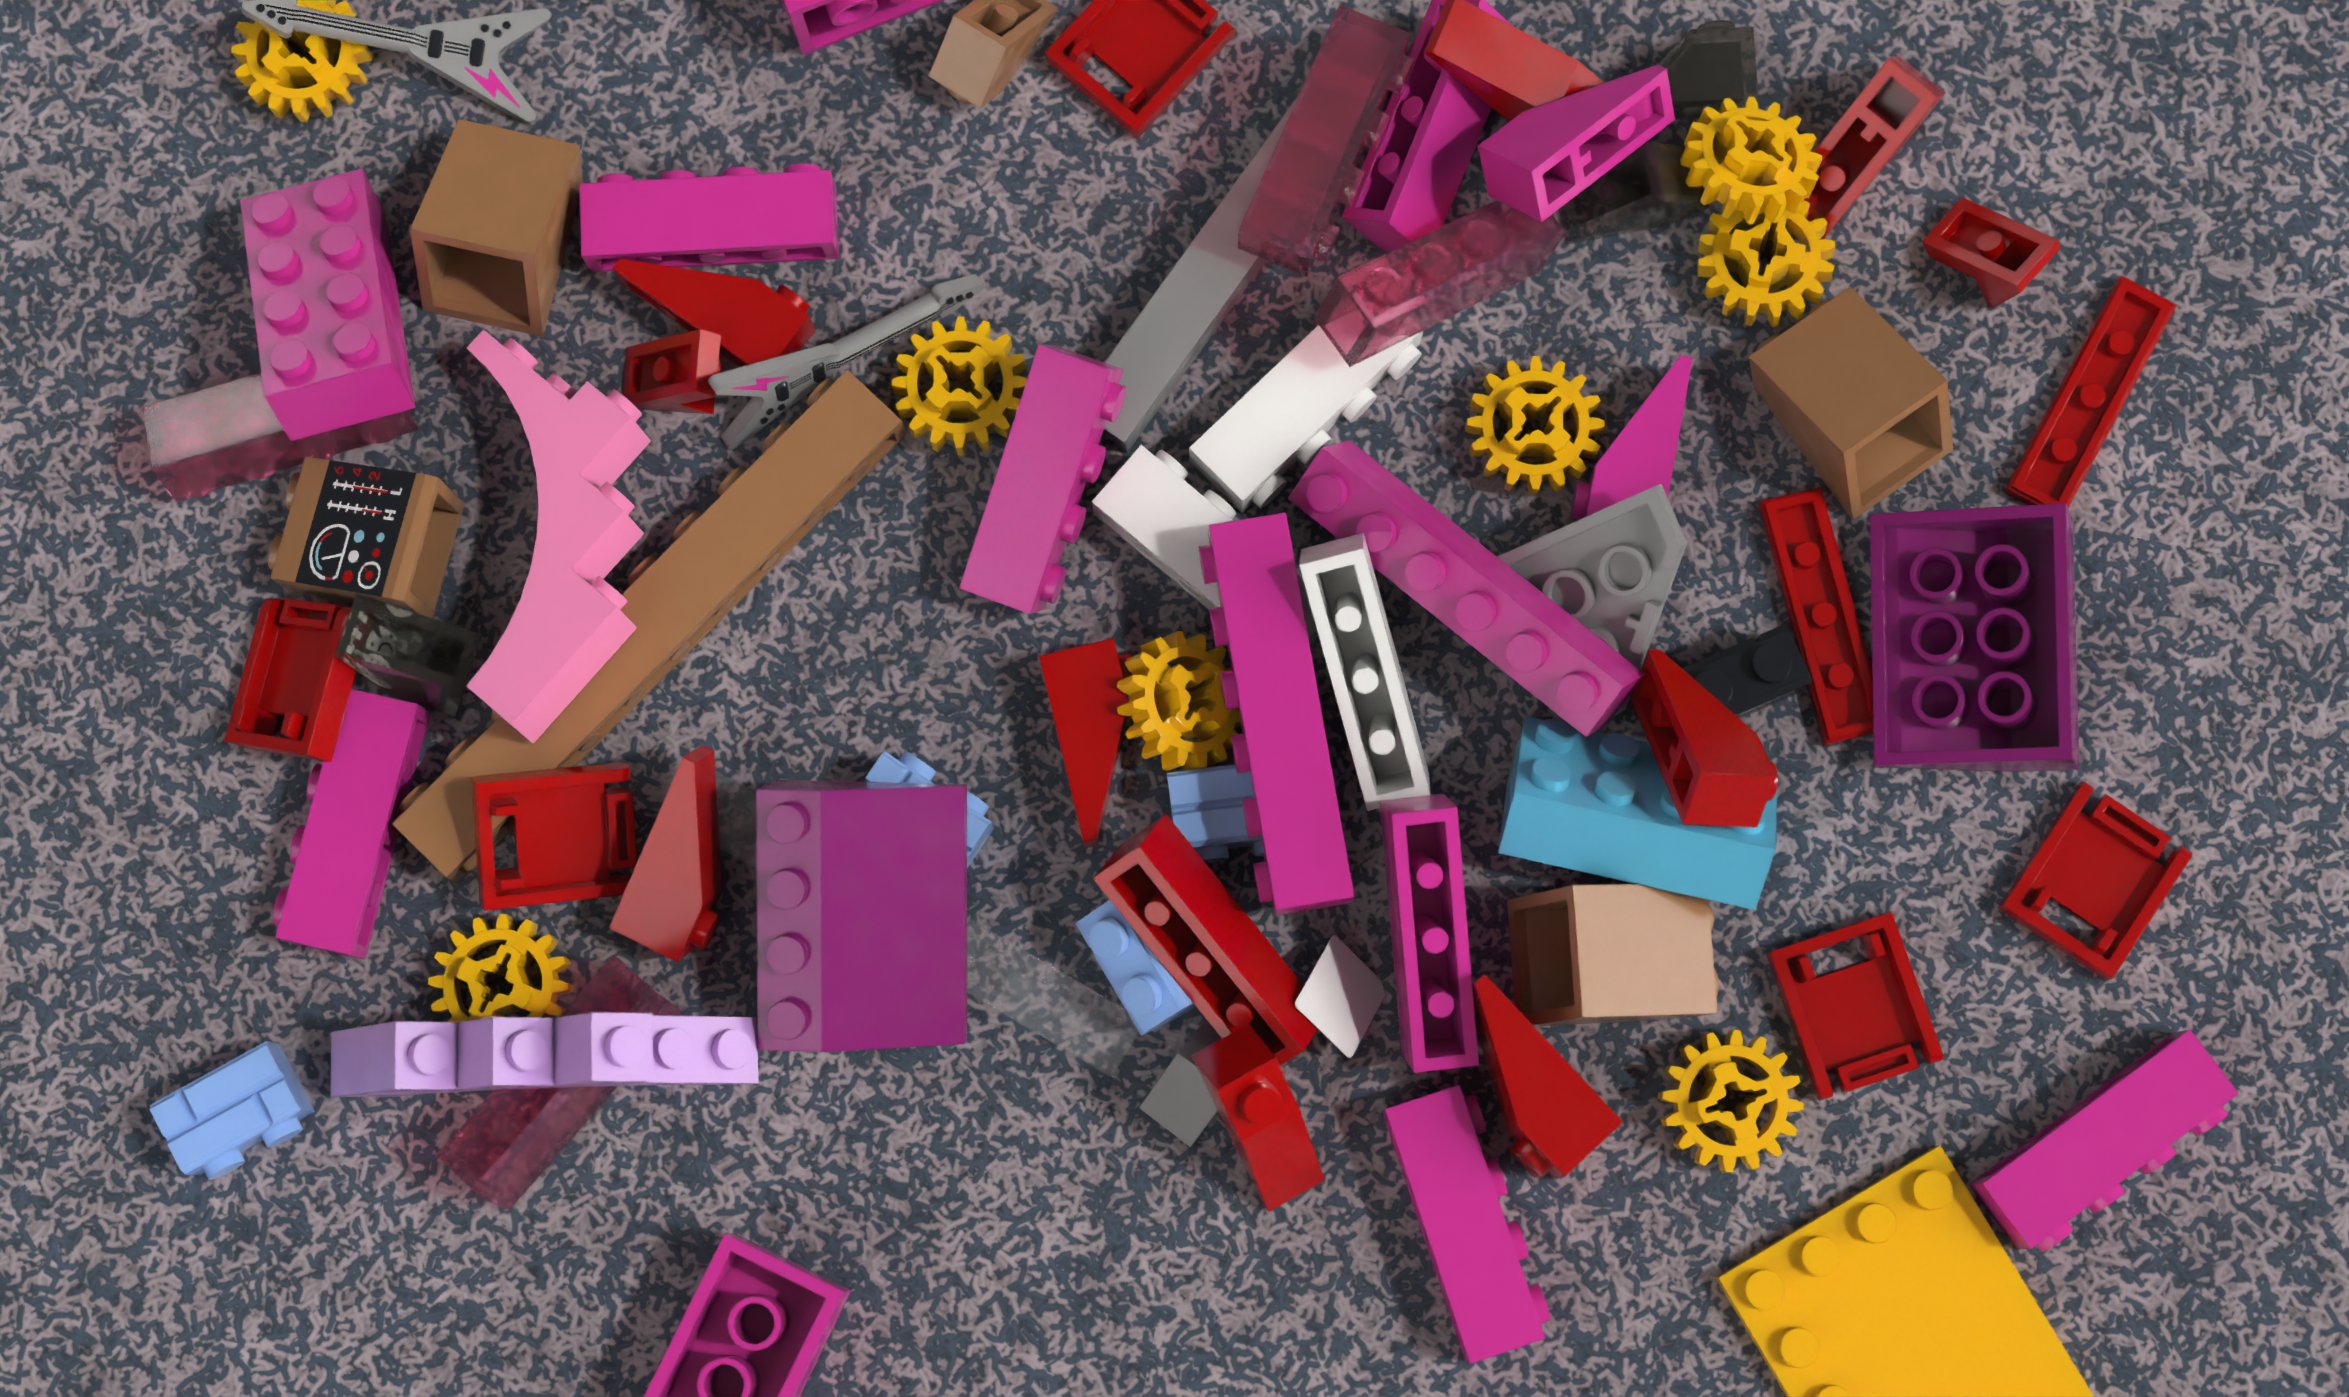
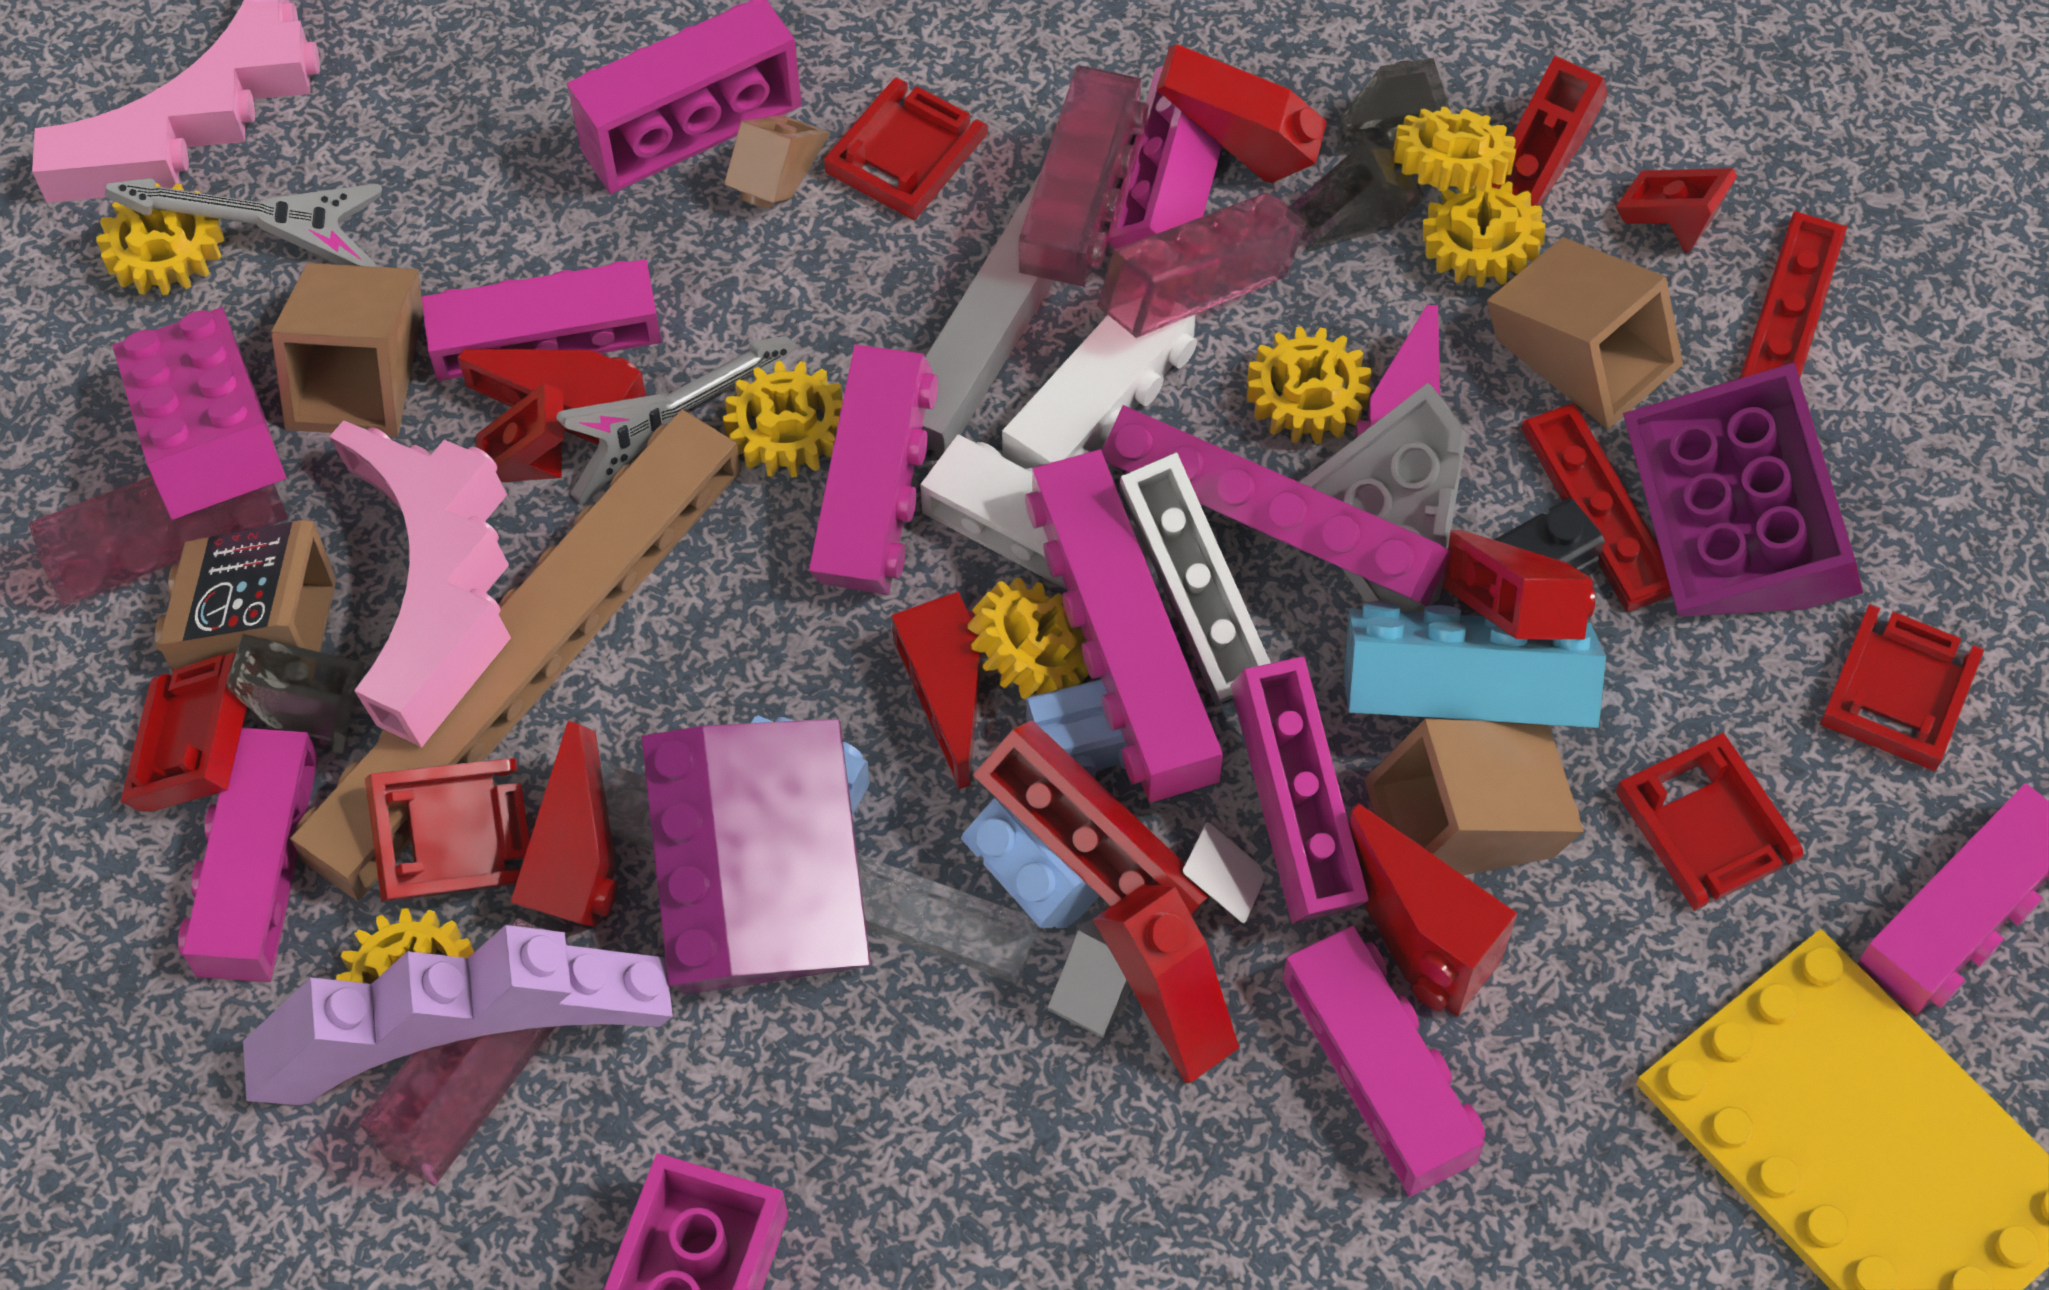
camera: 10 degrees left, 20 degrees down
light blue brick [149,1041,315,1180] -> none
dark pink slope [1478,65,1675,222] -> none
yellow gear [1658,1030,1804,1172] -> none

